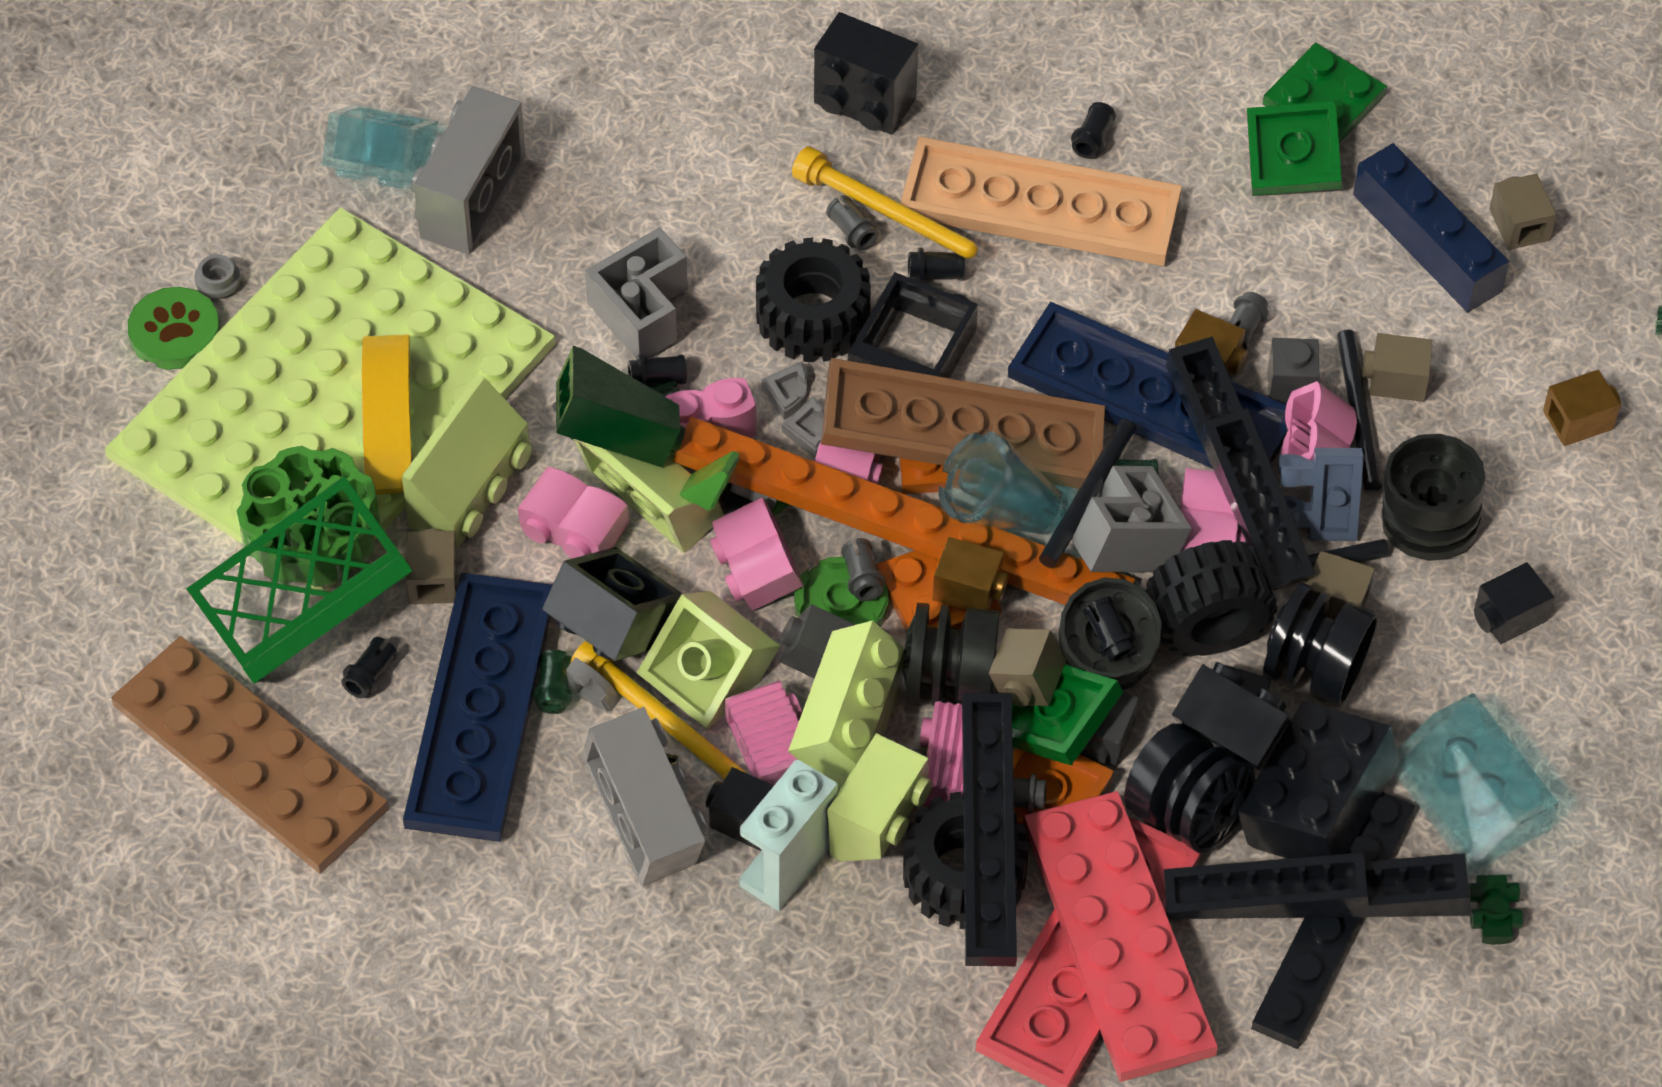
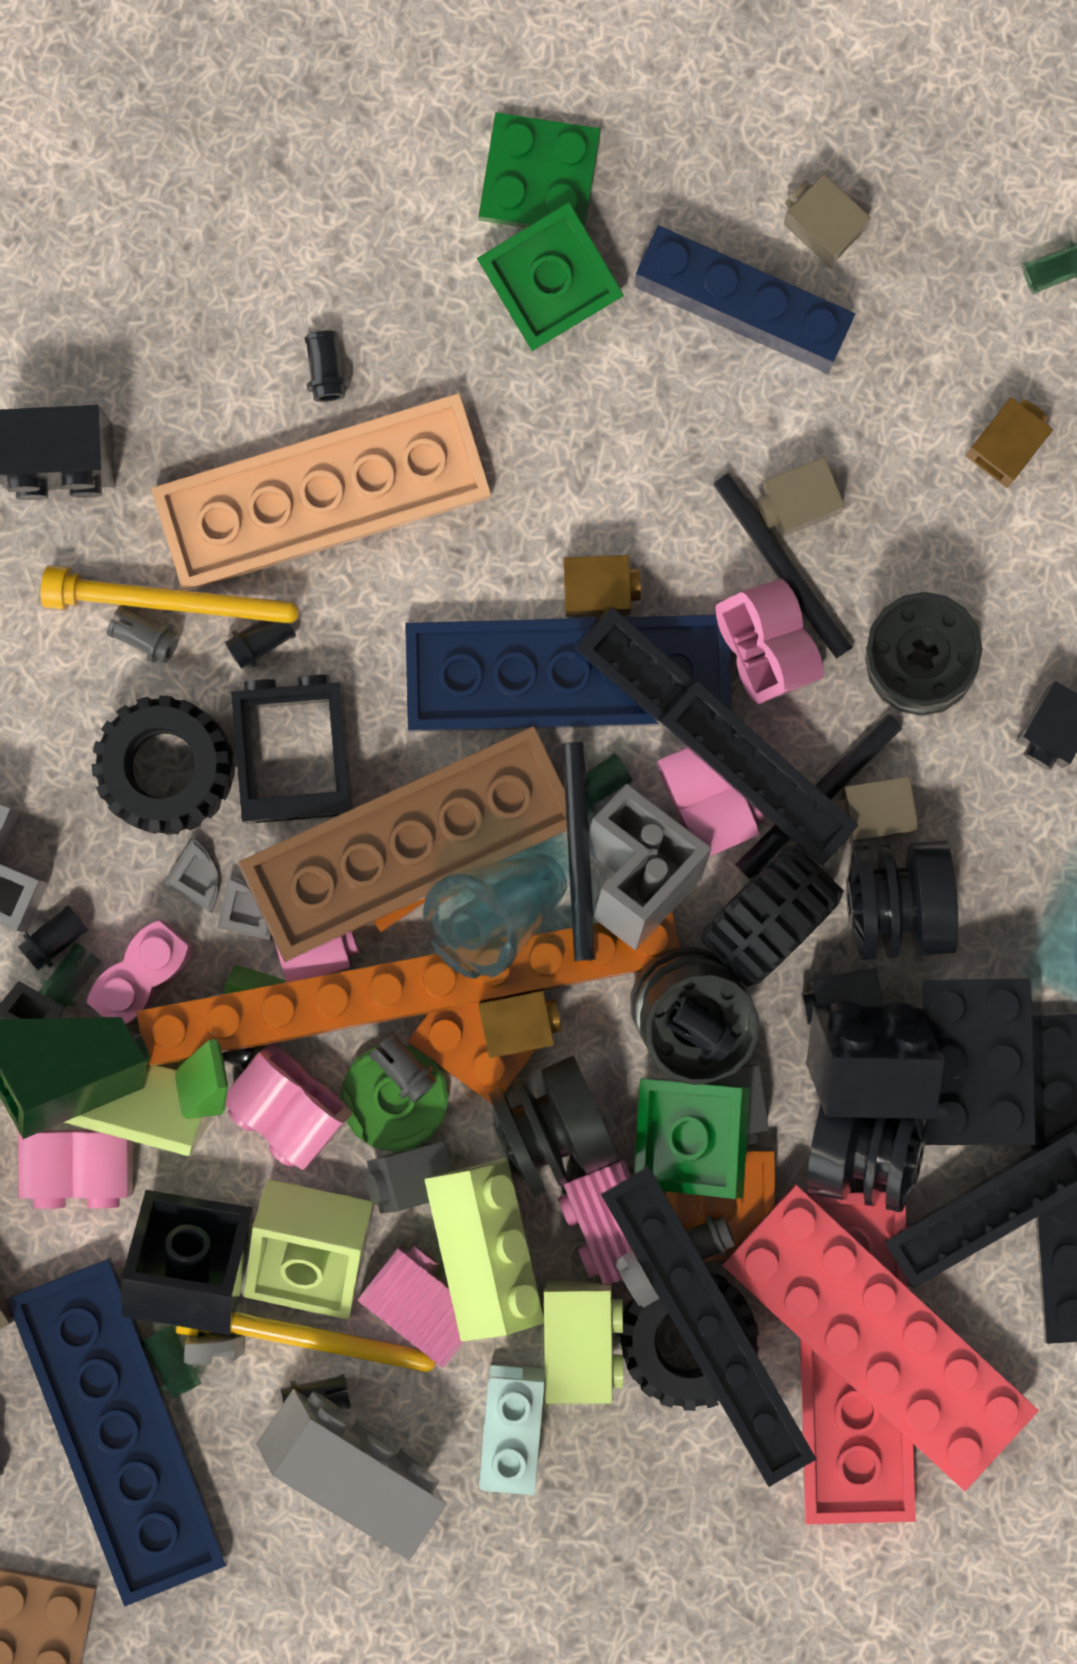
camera: 25 degrees left, 30 degrees up
black brick [705,767,773,851] -> none
dark tan brick [989,628,1066,707] -> none
dark grey pin [1229,292,1269,350] -> none
dark grey brick [1267,338,1320,405] -> none
sand blue plate [1278,448,1364,541] -> none
none -> light grey tile [615,1250,660,1308]

